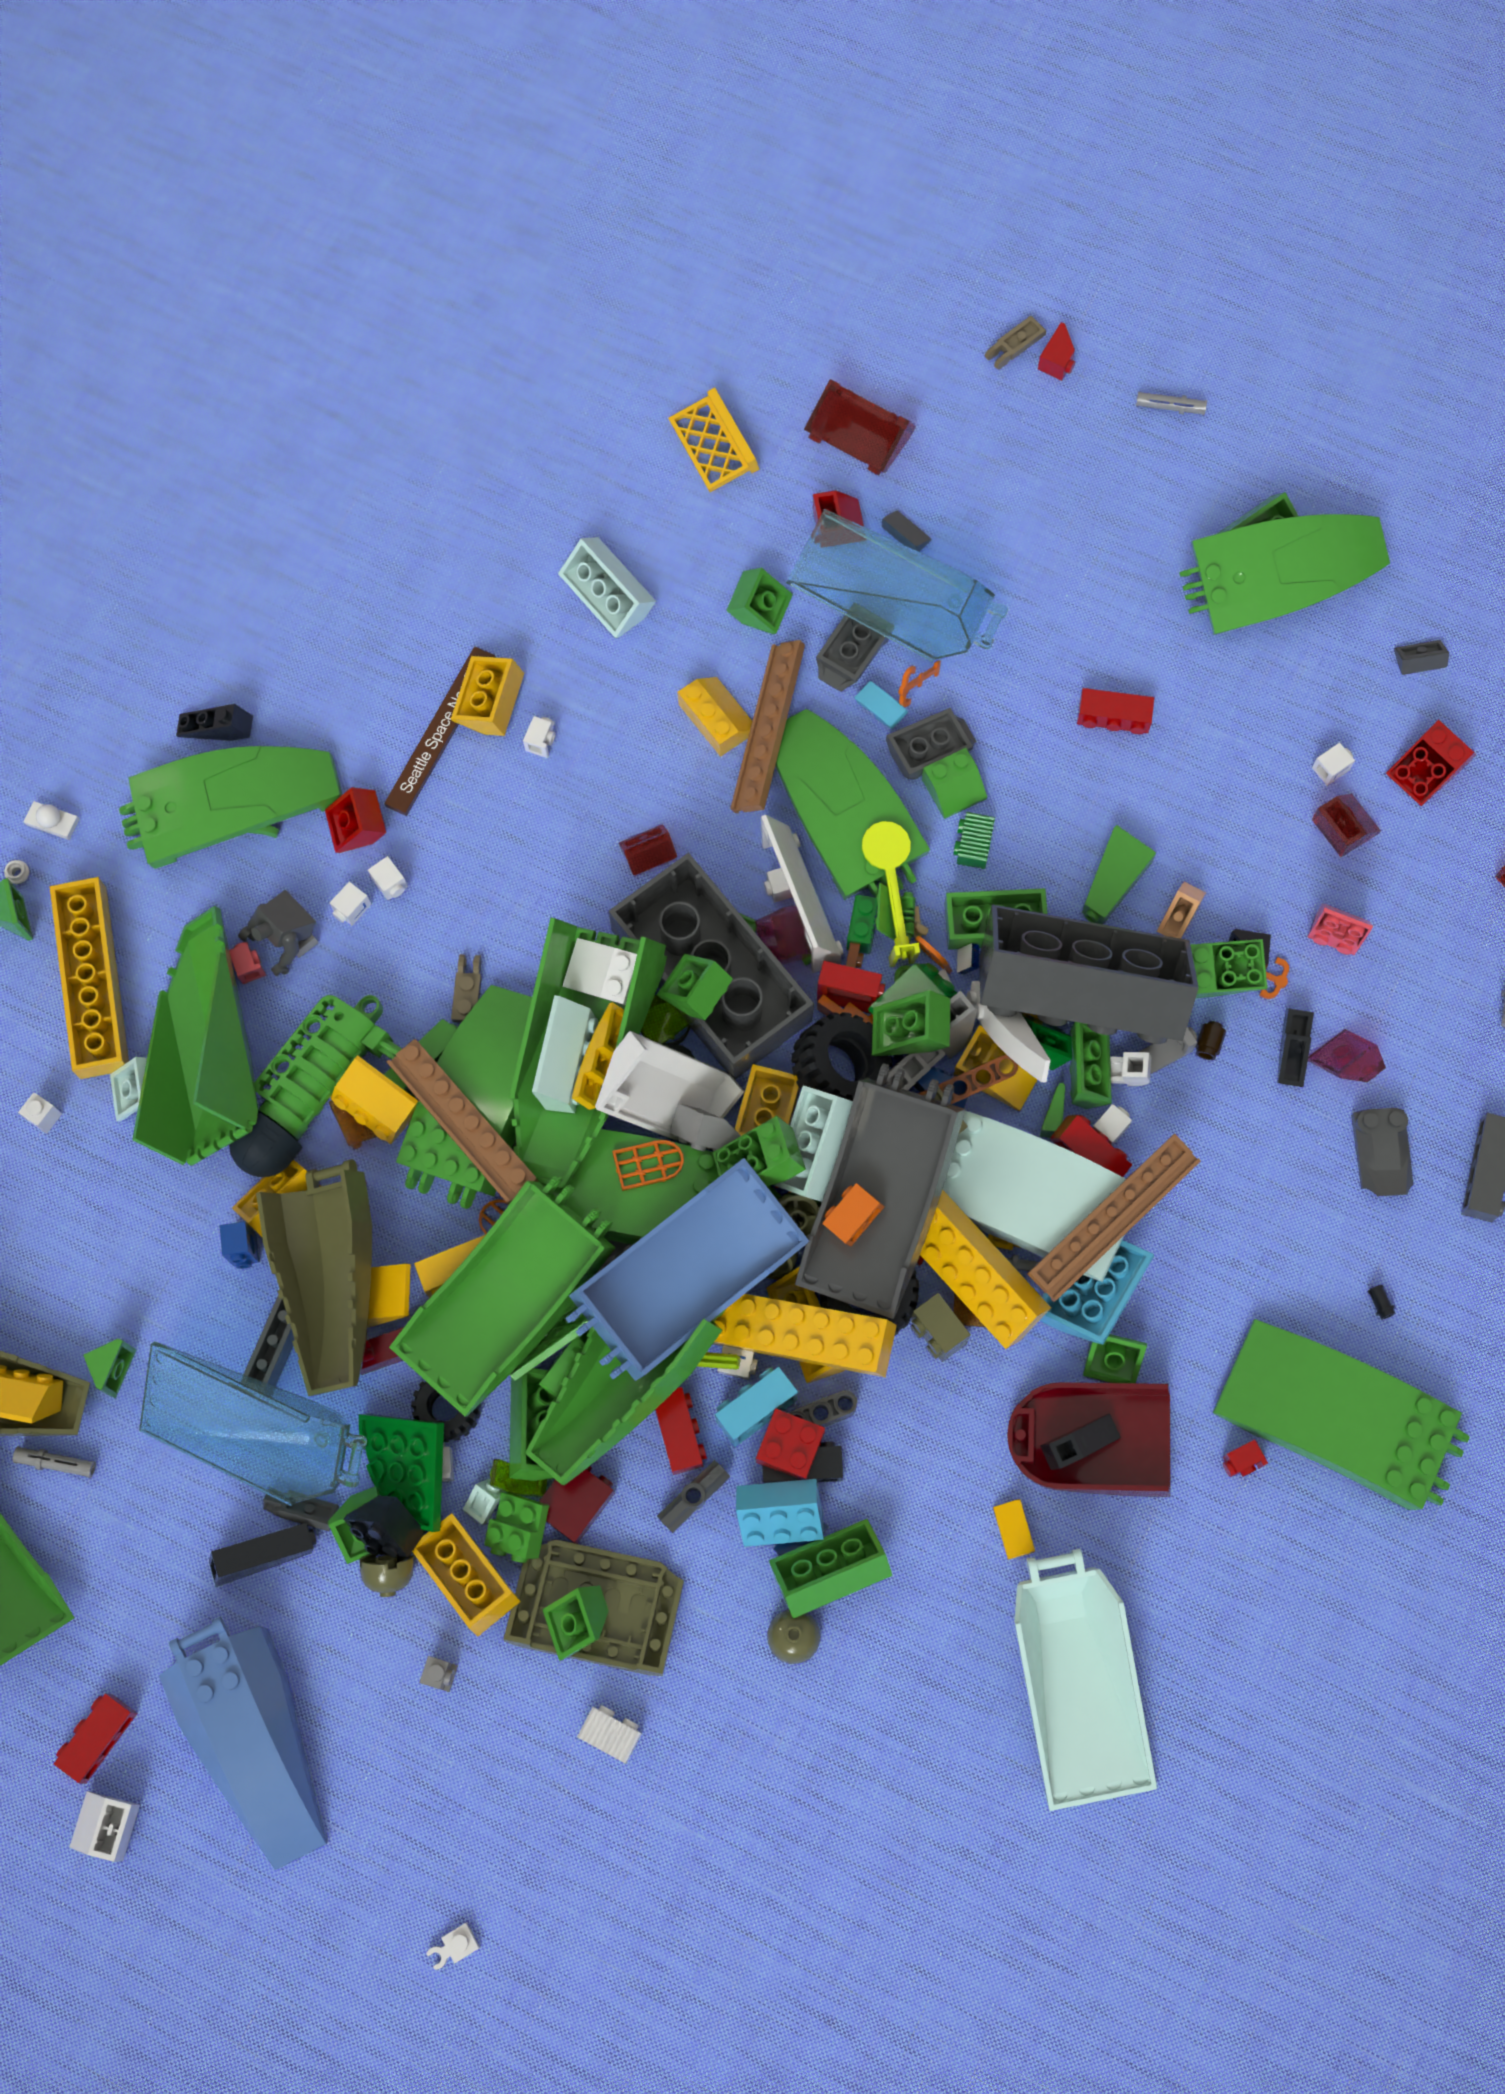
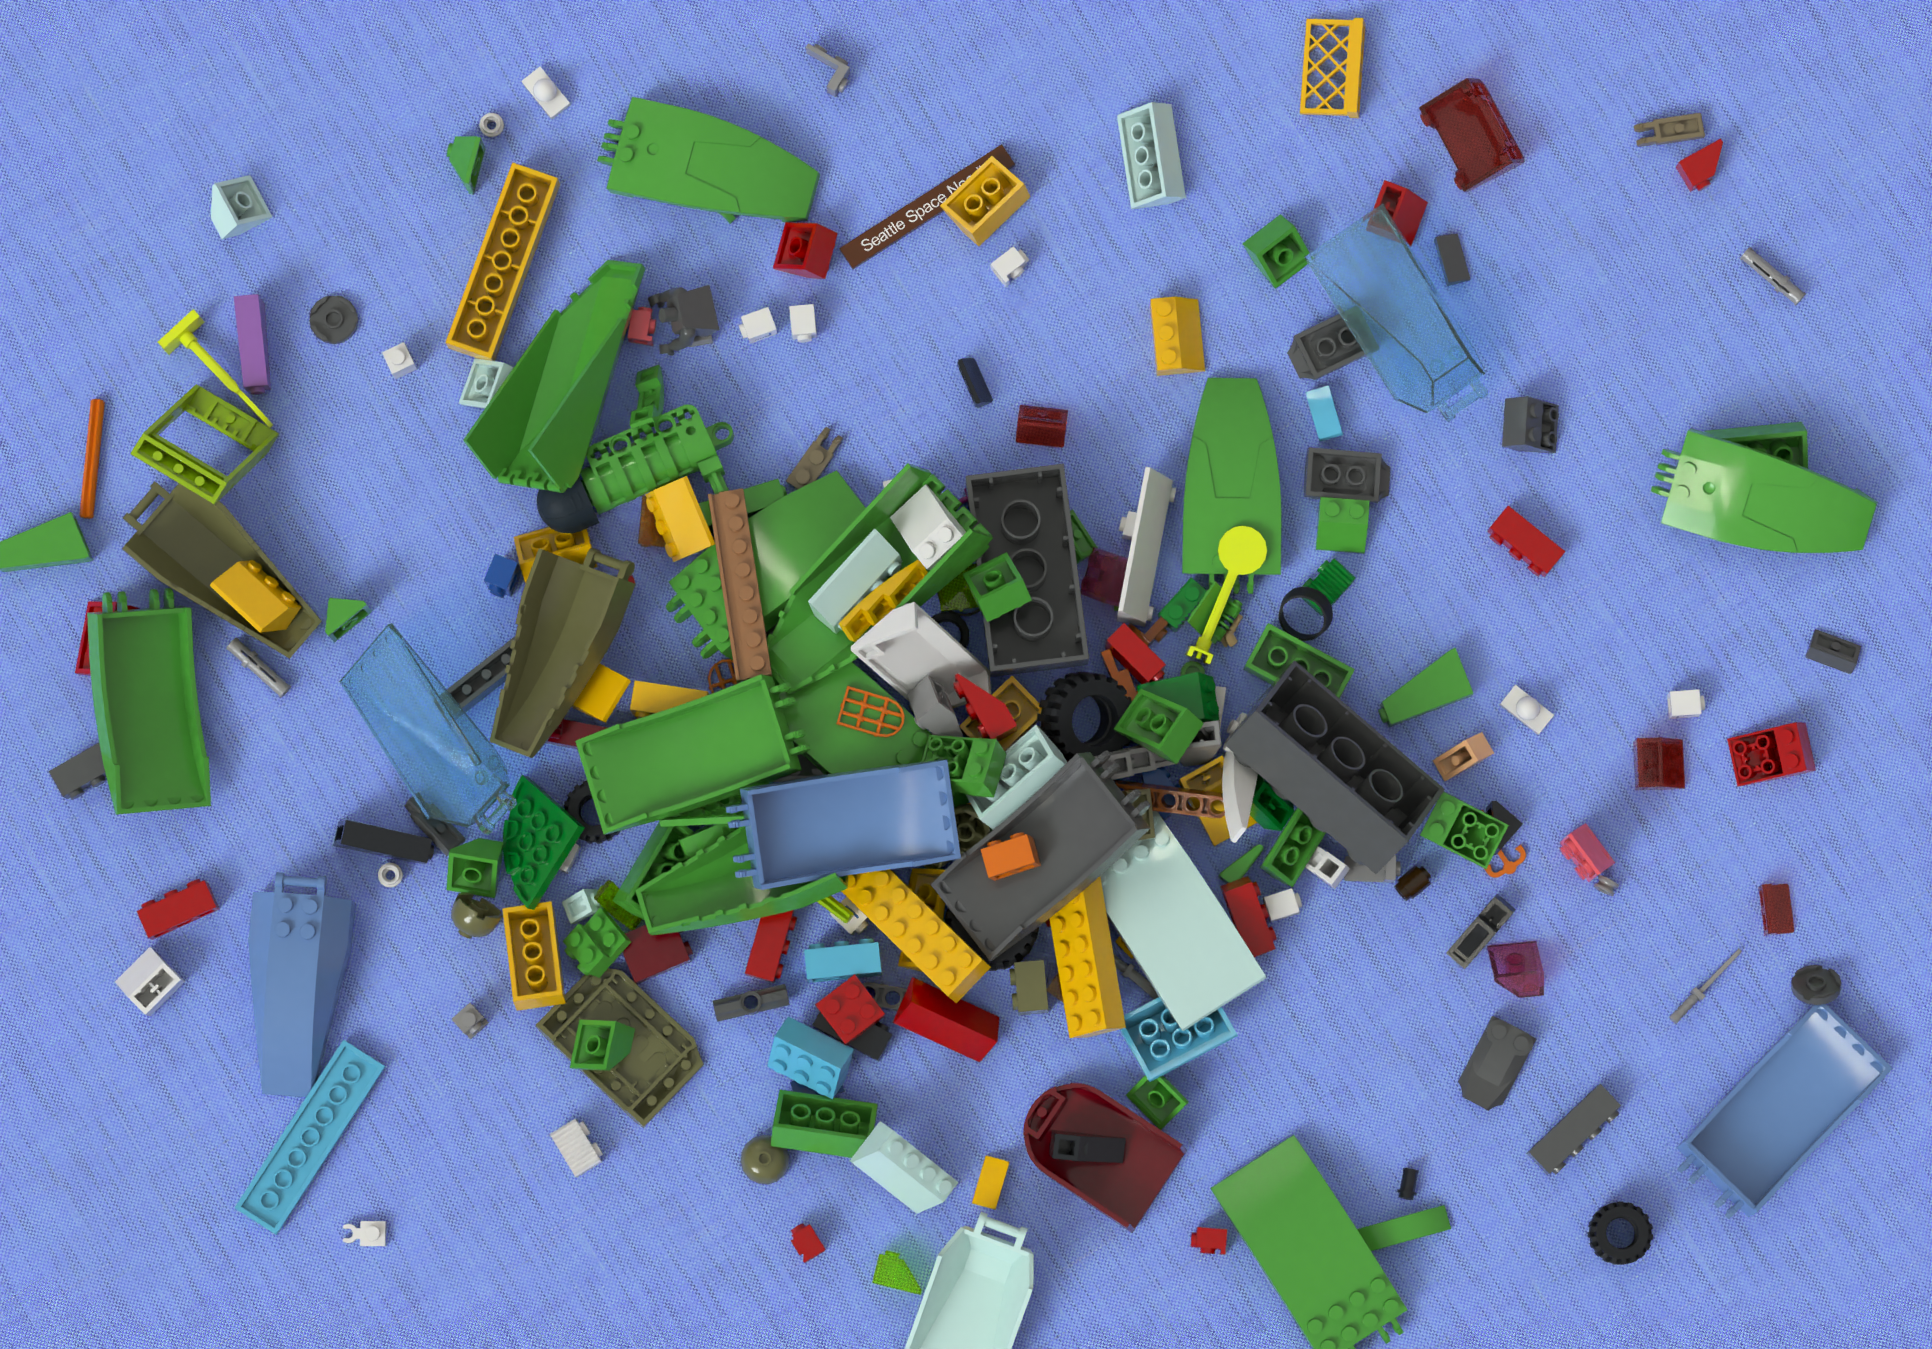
camera: 30 degrees right, 10 degrees up
black slope [176,704,253,741] -> none
black slope [343,1495,425,1557] -> none
medium nougat plate [730,640,805,813] -> none
orange piece [898,660,941,707] -> none
orange window [915,935,952,974] -> none
tile [957,943,979,975] -> none
medium nougat plate [1027,1134,1201,1302] -> none
none -> medium azure plate [235,1040,386,1235]
none -> white plate [378,863,403,888]
none -> bright green slope [630,365,664,429]
none -> red window [791,1223,826,1263]
none -> light grey bracket [805,44,850,97]
none -> light aqua slope [850,1121,959,1214]
none -> clear neon green slope [872,1250,922,1295]
none -> red slope [893,977,1000,1062]
none -> red slope [953,673,1017,742]
none -> black slope [957,358,993,408]
none -> black tyre [1279,587,1333,641]
none -> bright green slope [1357,1205,1451,1251]
none -> white tile [1500,685,1554,735]
none -> dark grey slope [1502,396,1559,454]
none -> light grey bush [1594,875,1619,897]

